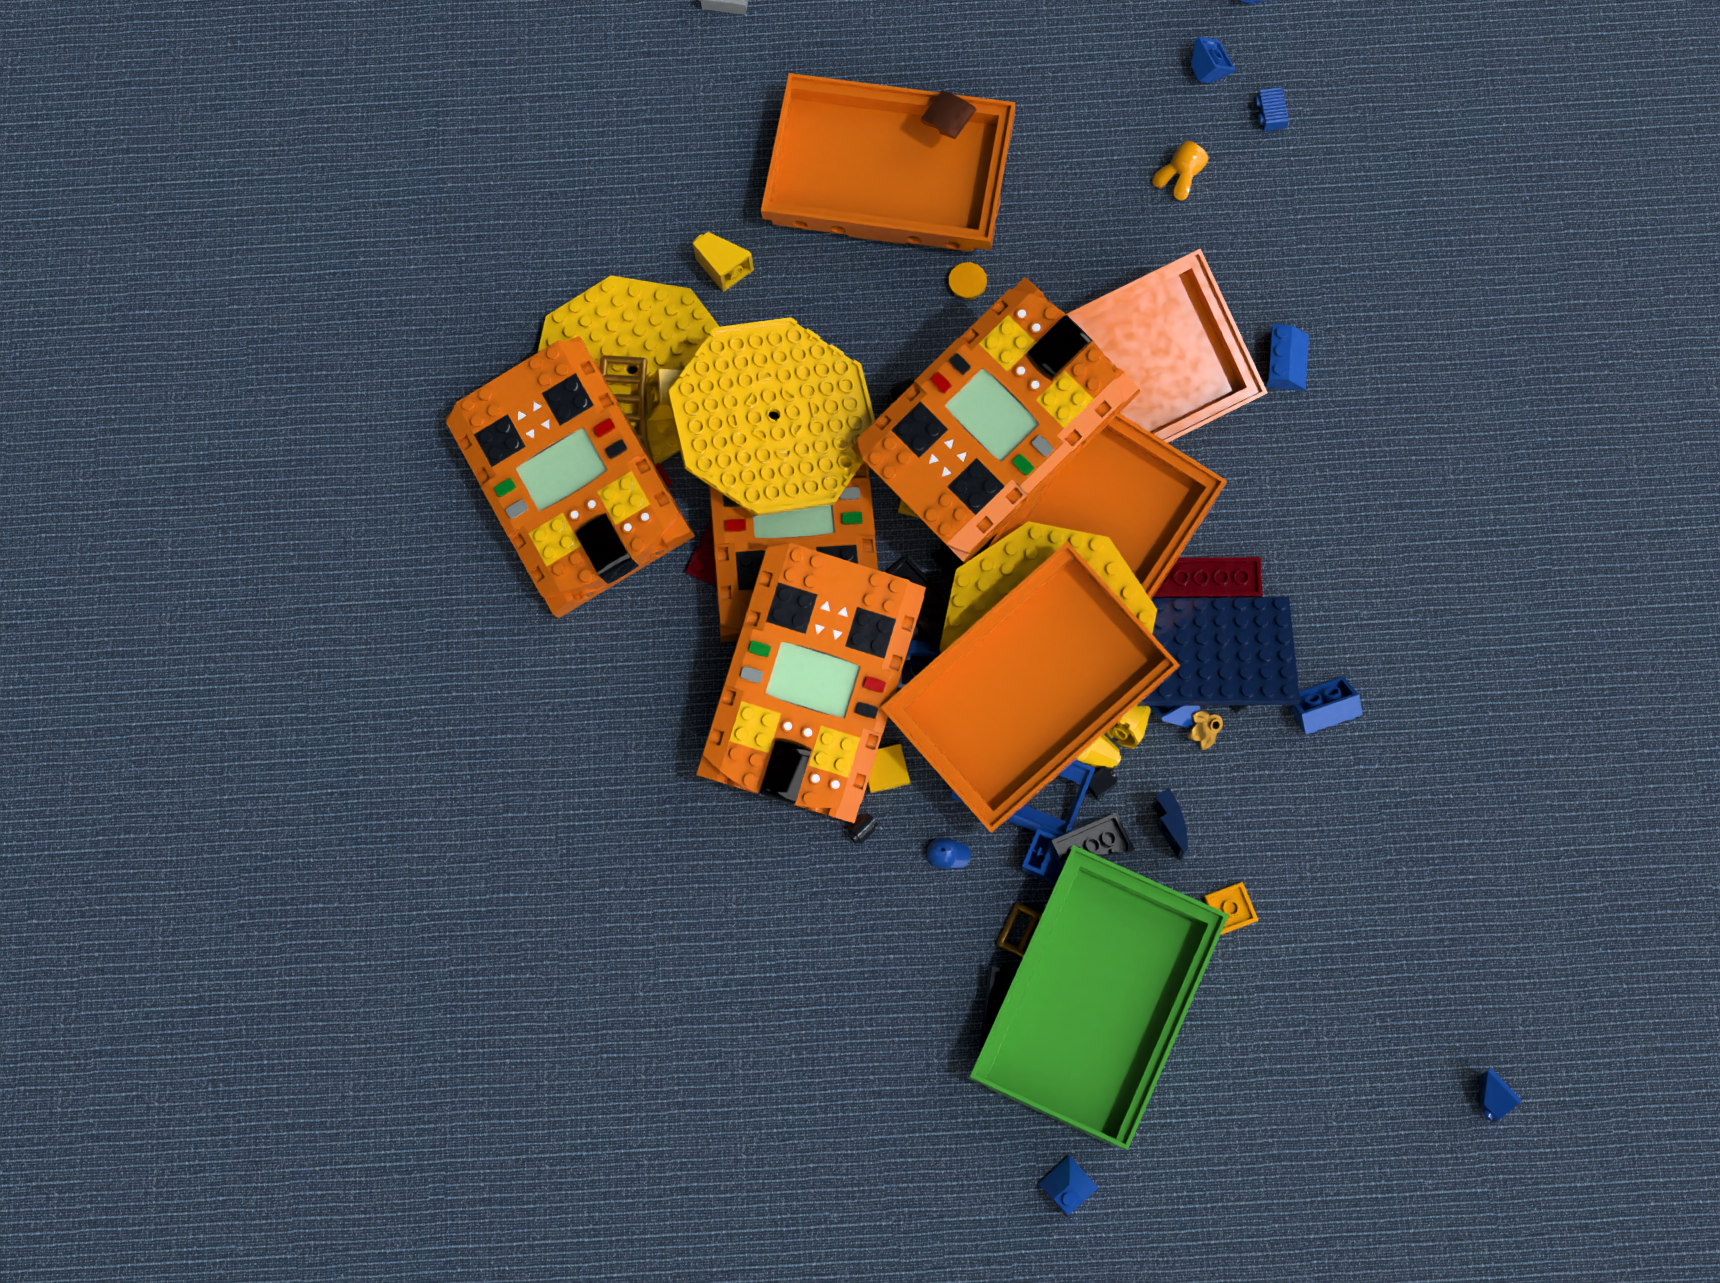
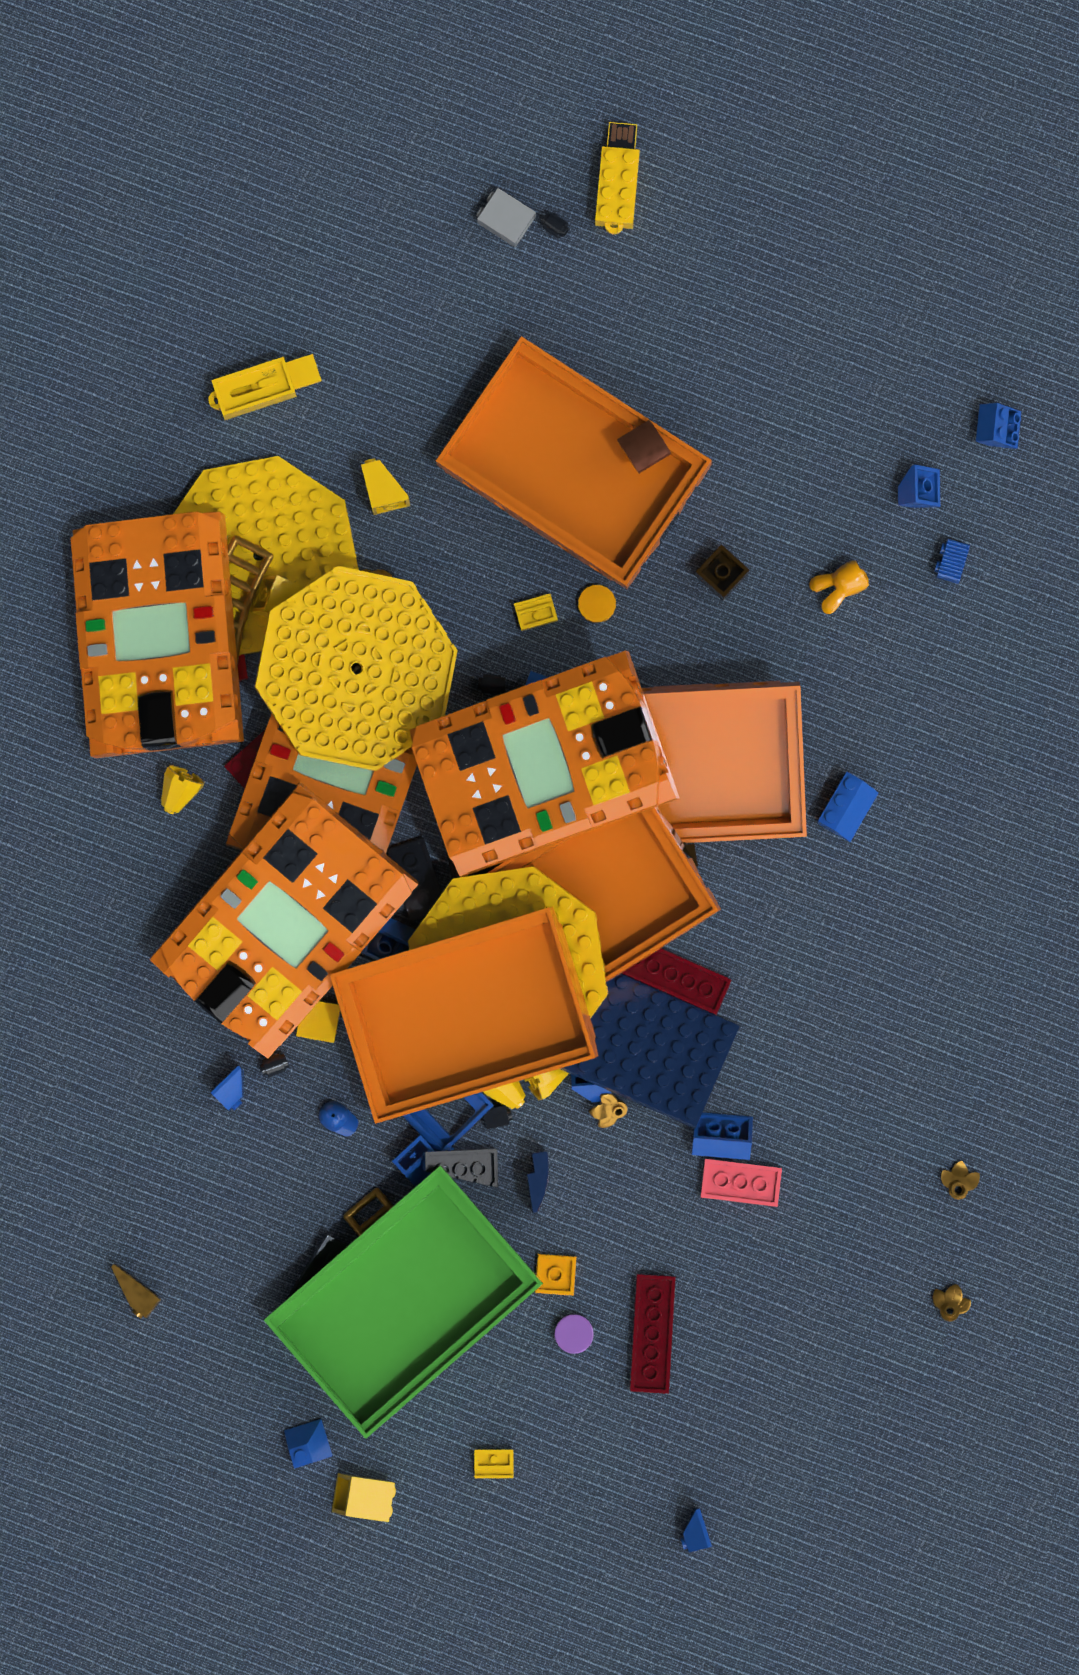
camera: 25 degrees right, 10 degrees up
none -> pearl gold slope [111,1264,161,1319]
none -> yellow cone [161,765,205,814]
none -> yellow piece [208,354,322,420]
none -> blue slope [211,1066,244,1111]
none -> yellow slope [332,1473,396,1522]
none -> yellow plate [474,1449,514,1478]
none -> yellow plate [514,594,558,631]
none -> medium lavender tile [555,1315,593,1354]
none -> dark red plate [630,1274,676,1394]
none -> dark brown brick [695,544,750,601]
none -> coral plate [700,1159,782,1207]
none -> pearl gold plate [933,1284,971,1322]
none -> pearl gold plate [941,1161,980,1200]

